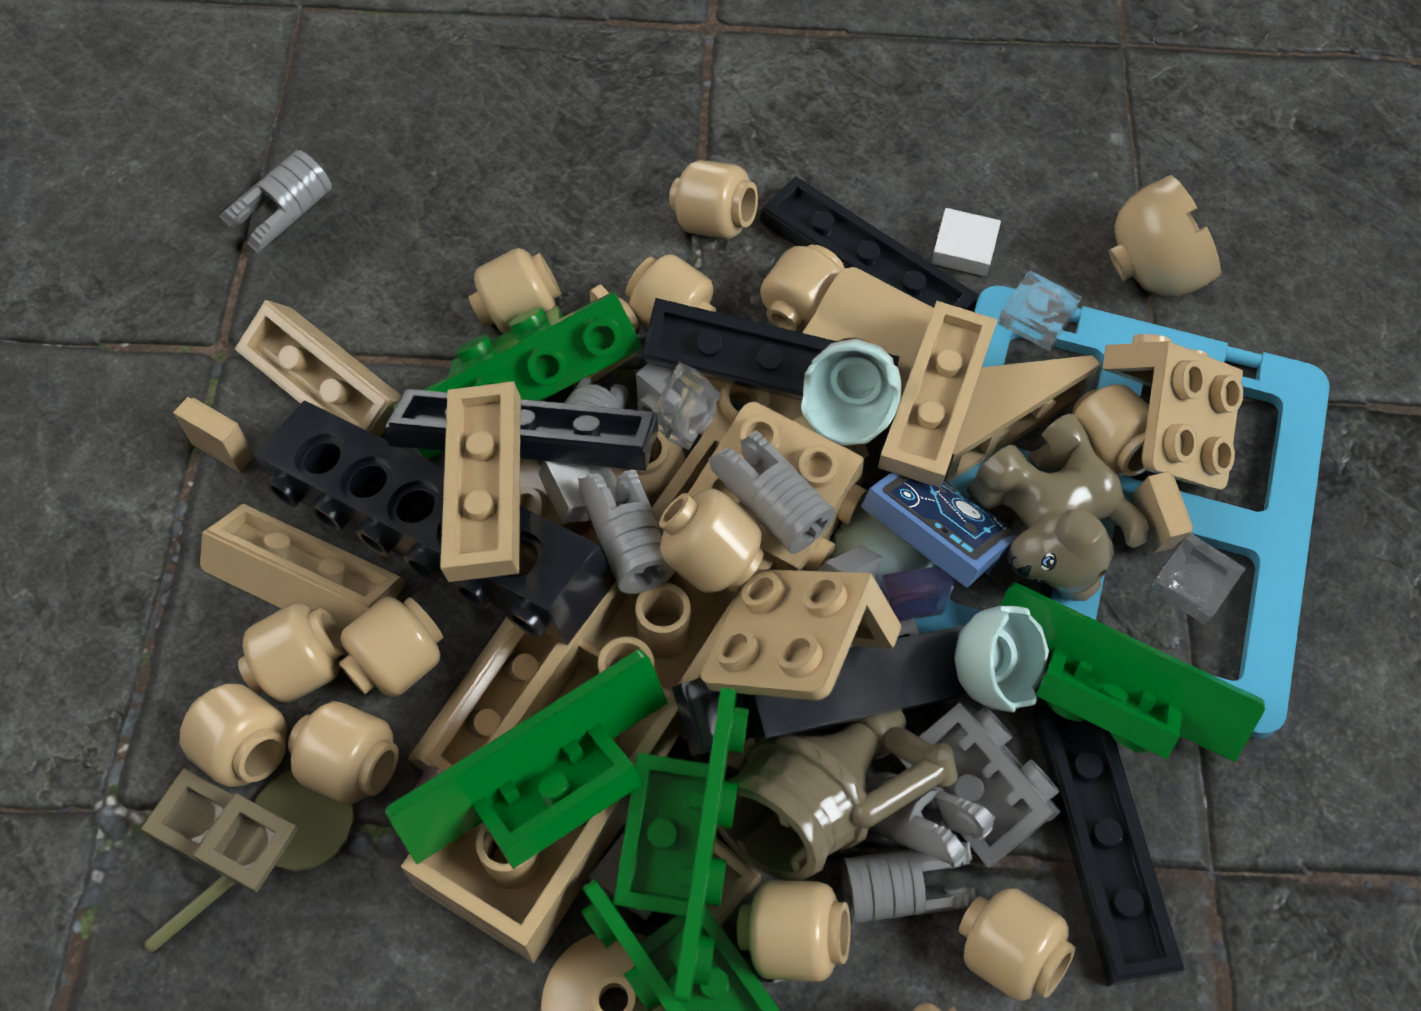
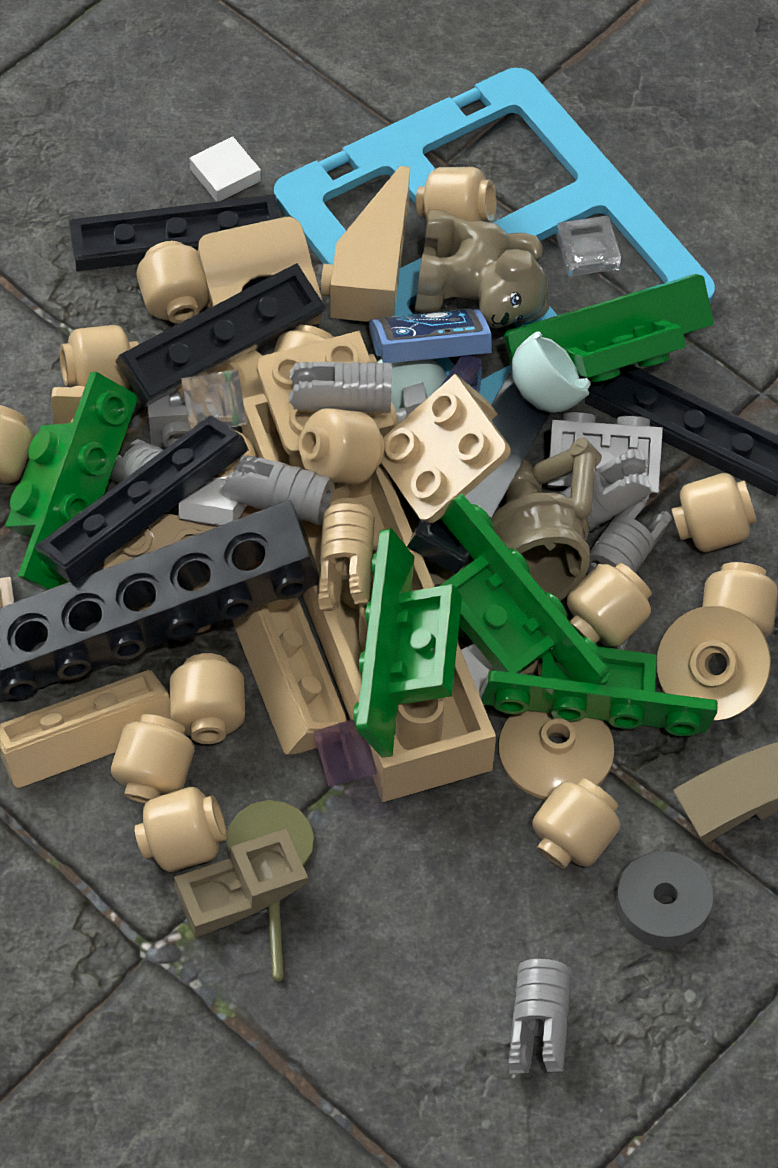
camera: 50 degrees left, 5 degrees down
tan head [288,701,398,804] -> none
tan plate [440,381,521,582] -> none
tan head [669,160,758,239] -> none
light aqua hair [800,339,901,446] -> none
tan plate [878,301,998,488] -> none
clear plate [997,270,1082,351] -> none
tan bracket [1102,334,1243,490] -> none
tan cylinder [1109,175,1221,296] -> none
tan tile [1131,471,1194,554] -> none
none -> tan hinge [318,503,375,611]

